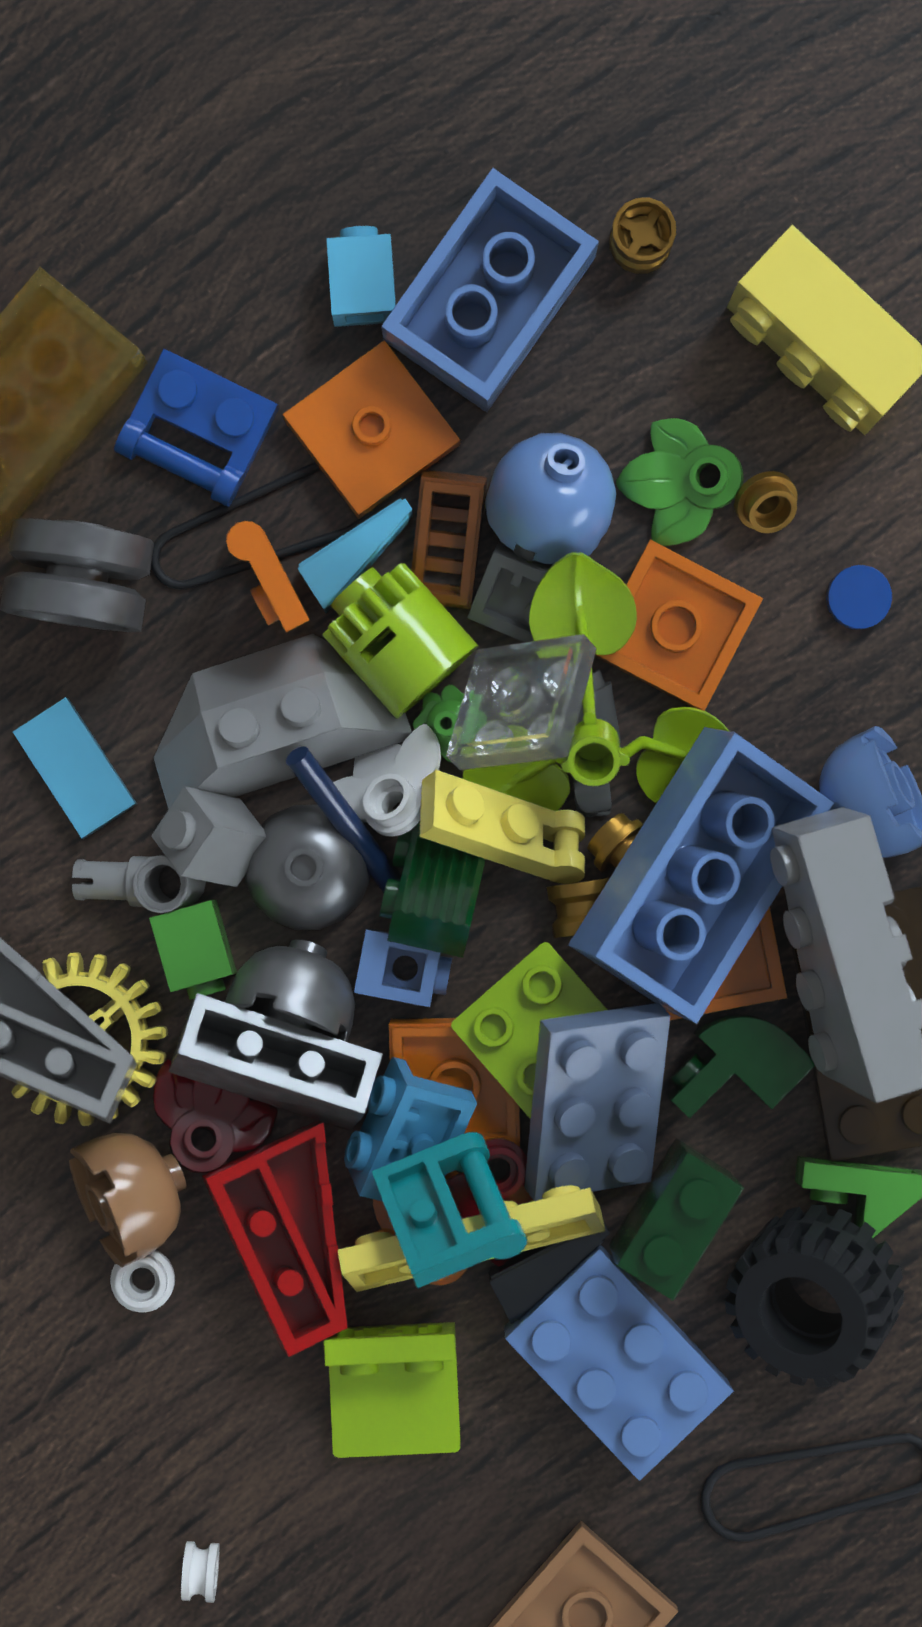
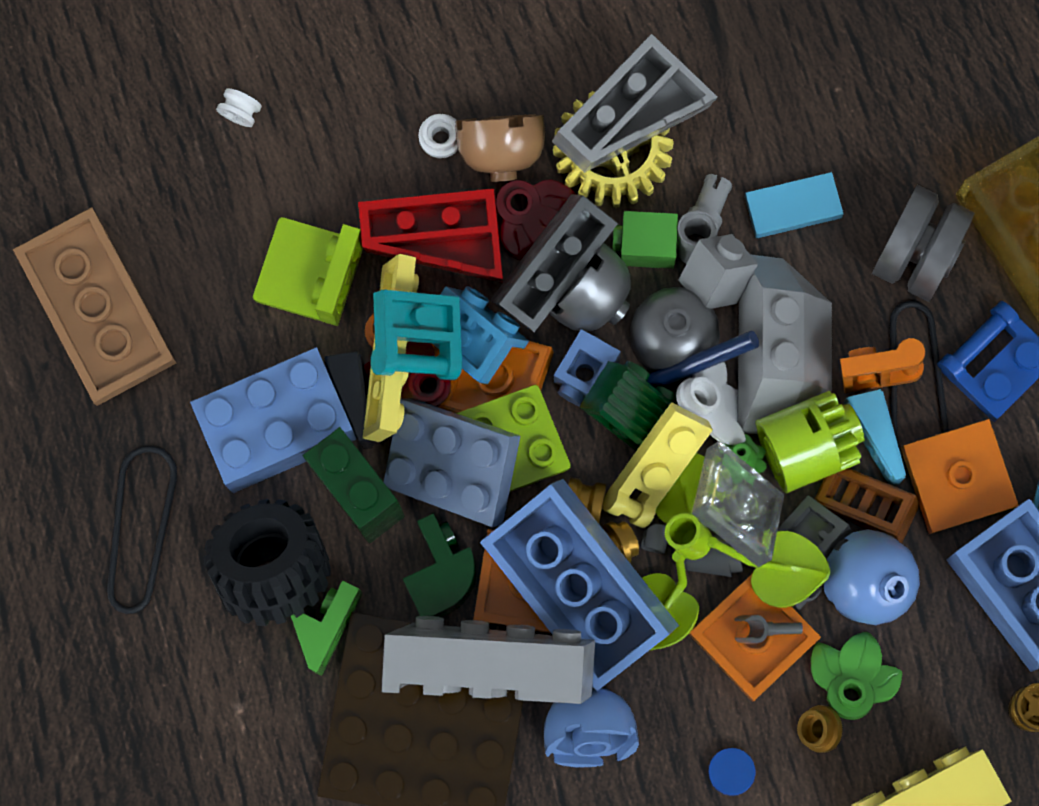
camera: 115 degrees right, 10 degrees down
none -> dark grey hand [734,615,803,643]

